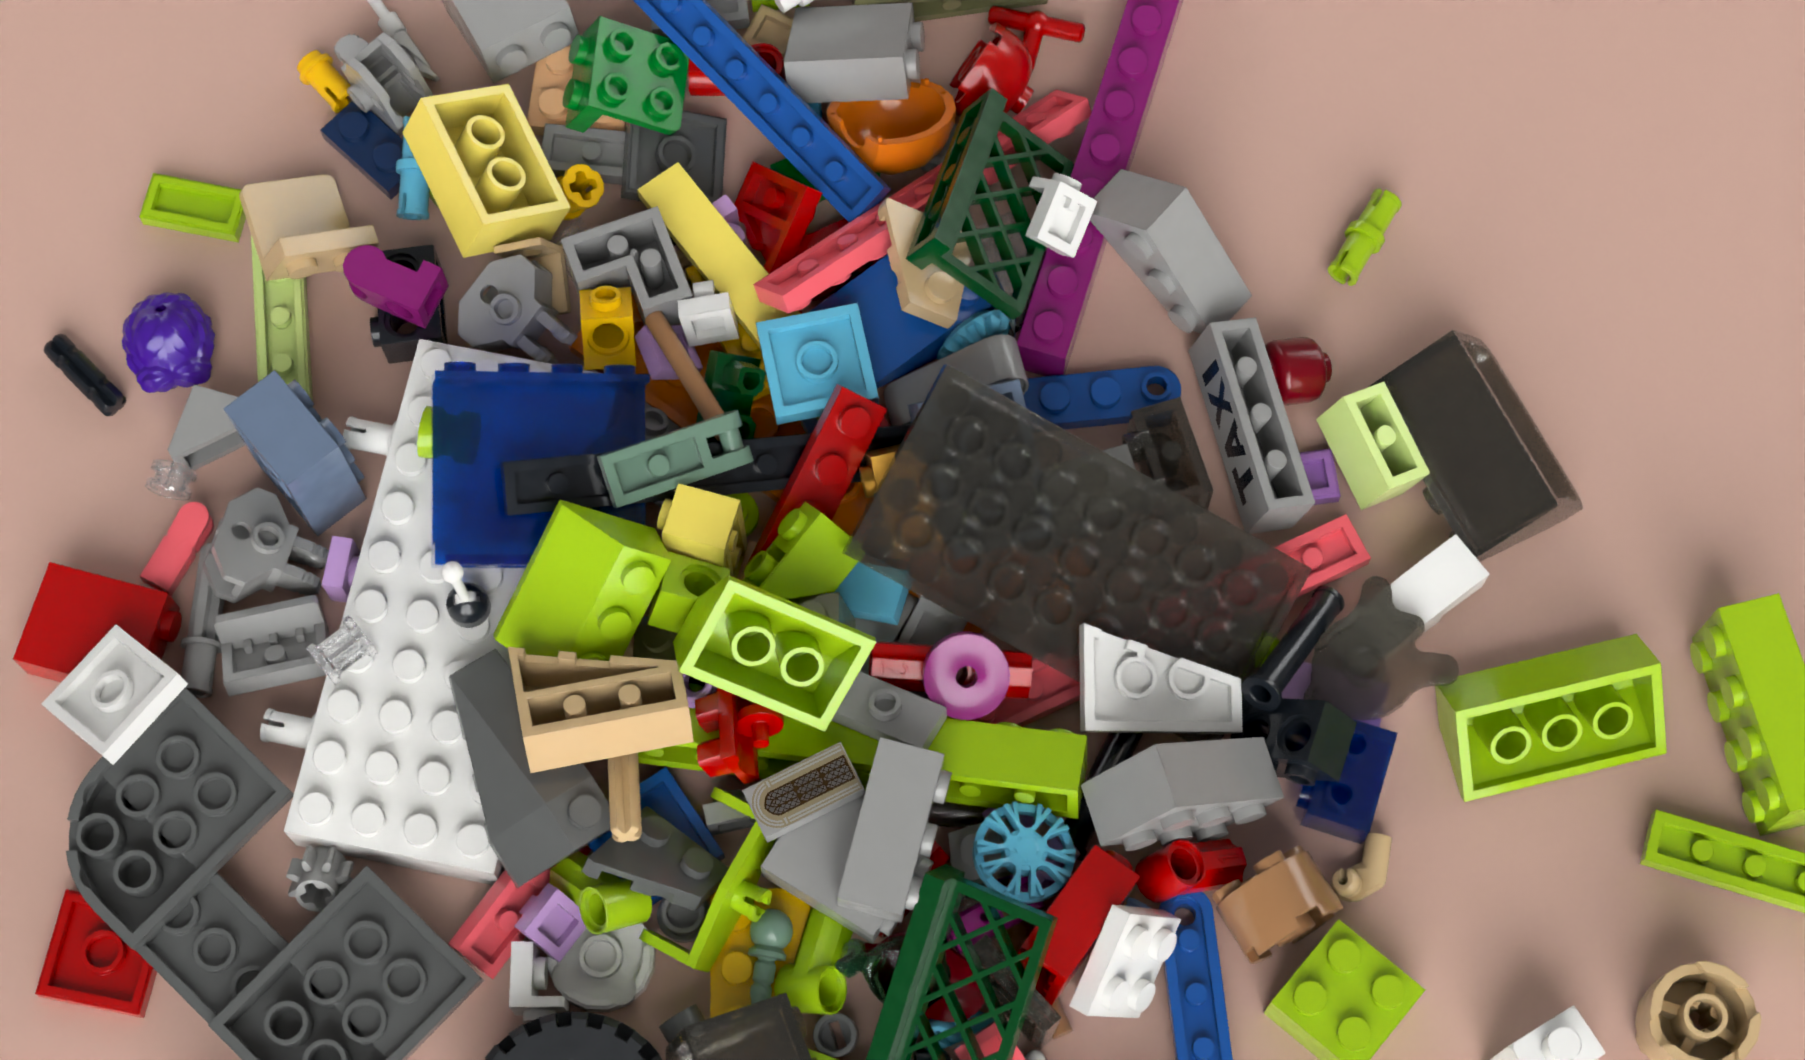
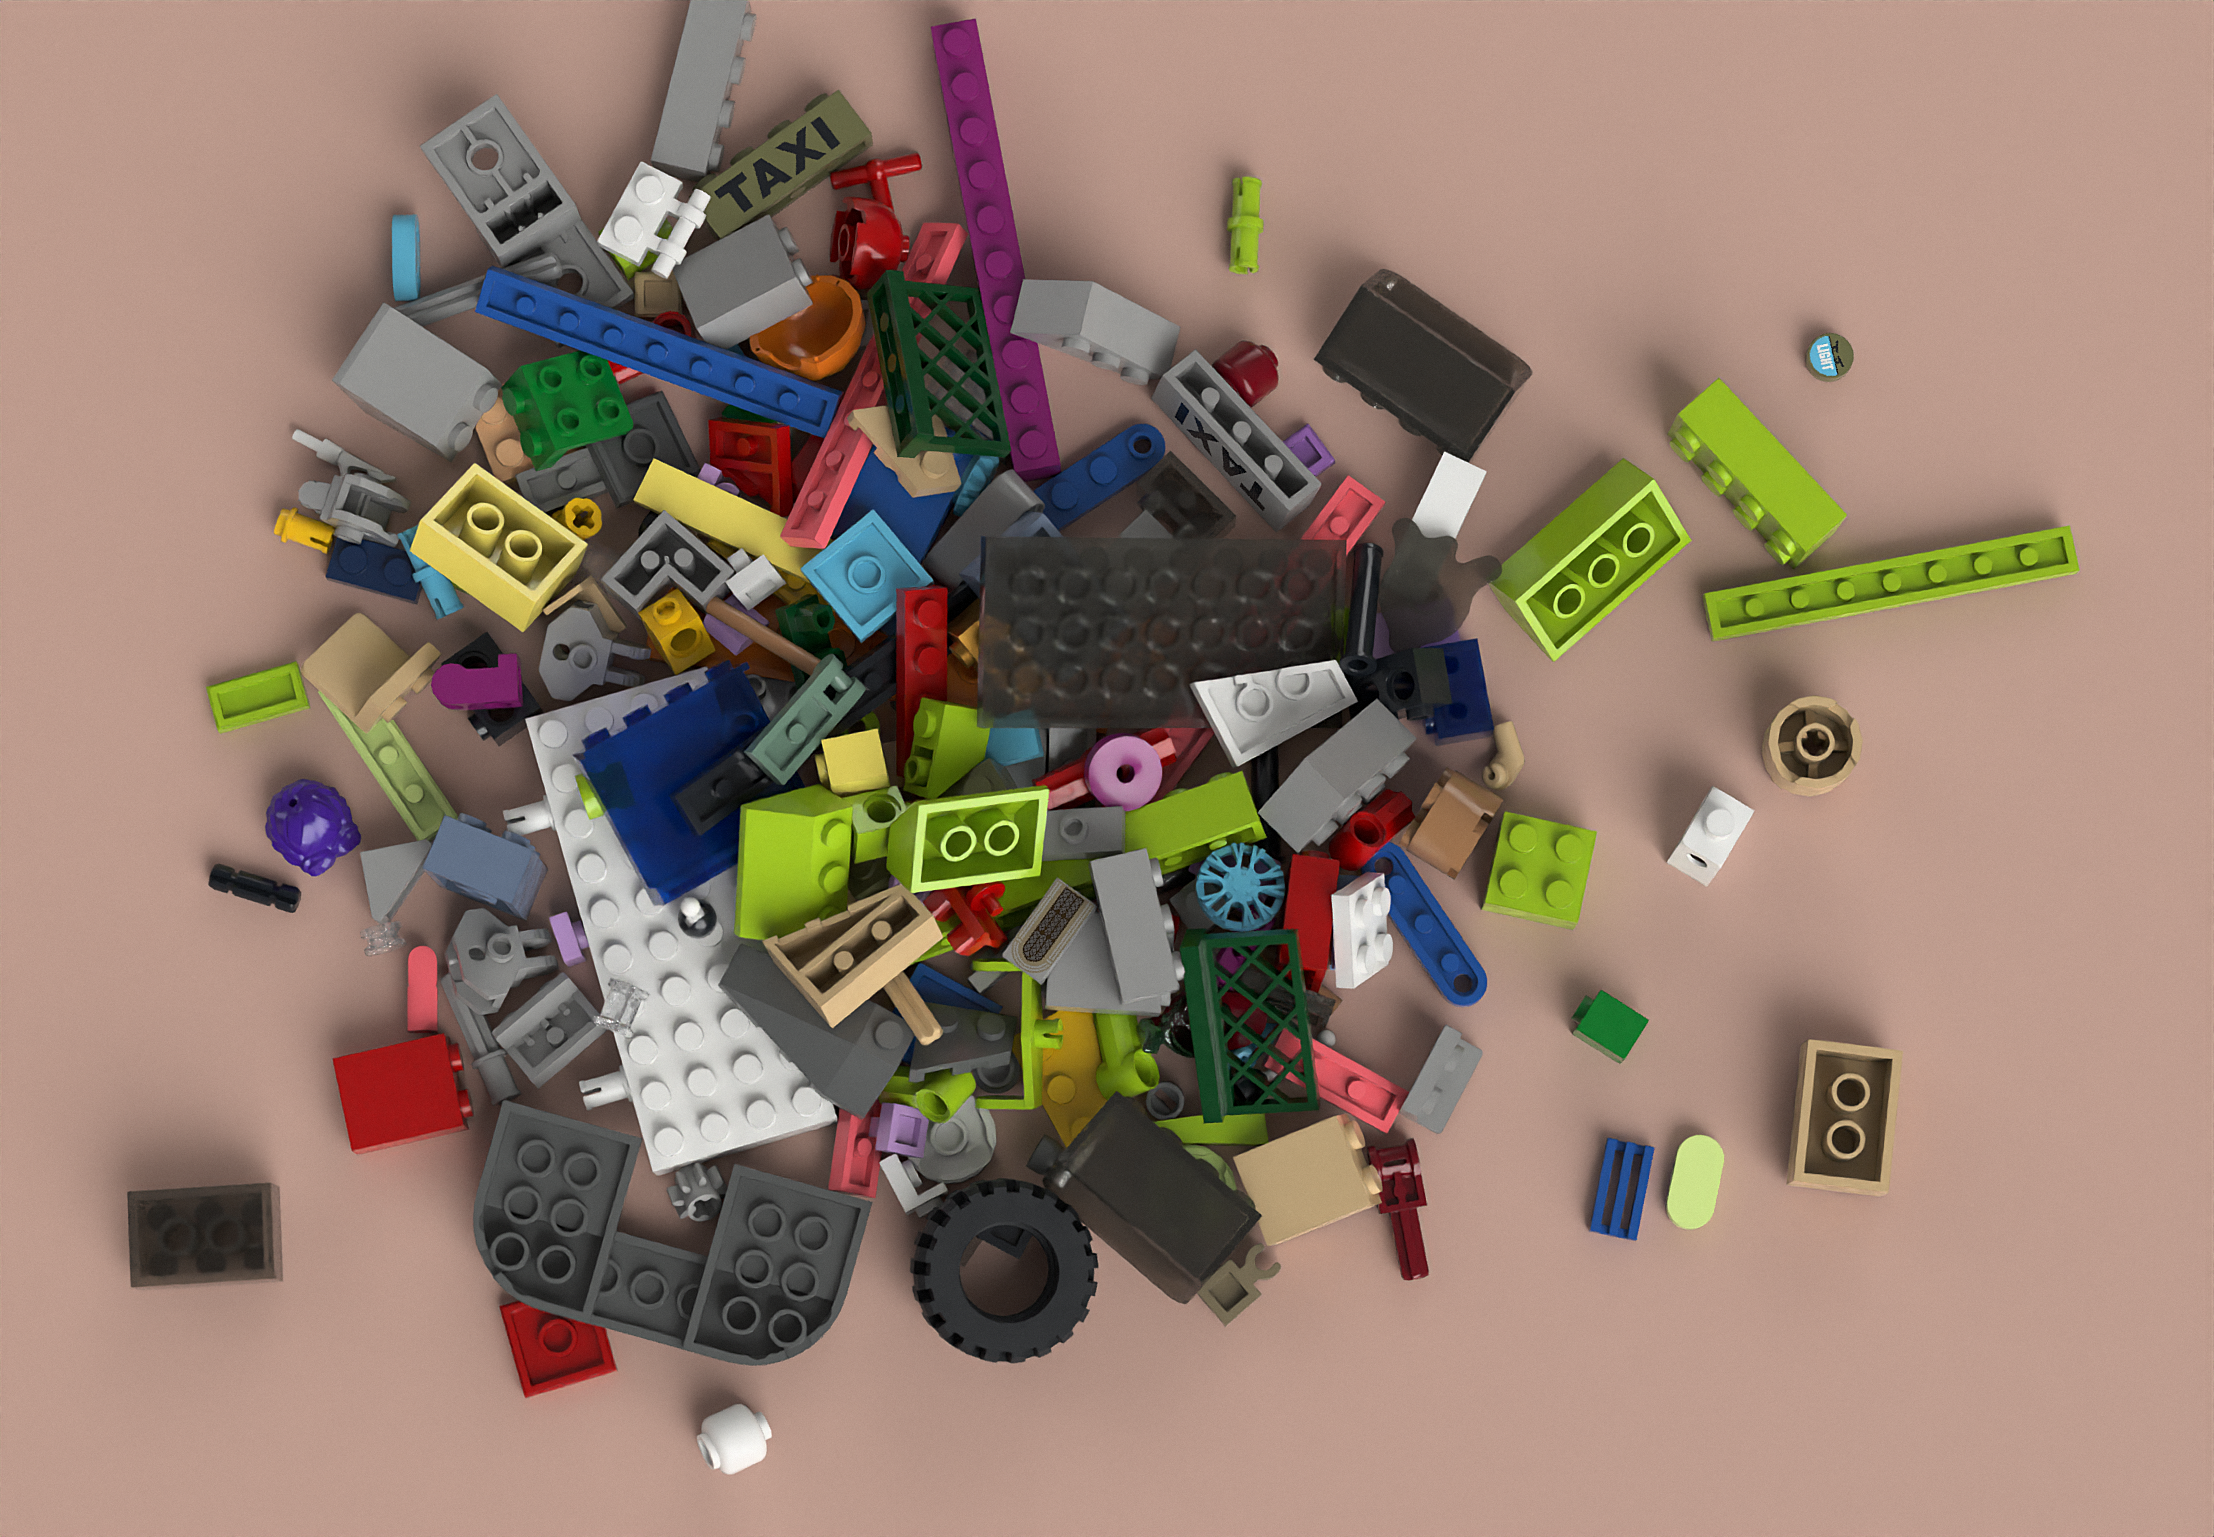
camera: 30 degrees left, 10 degrees up
white plate [42,625,188,765] -> none
sand green bar [748,909,793,1015] -> none
white bracket [1025,173,1097,258] -> none
yellowish green brick [1316,382,1430,510] -> none

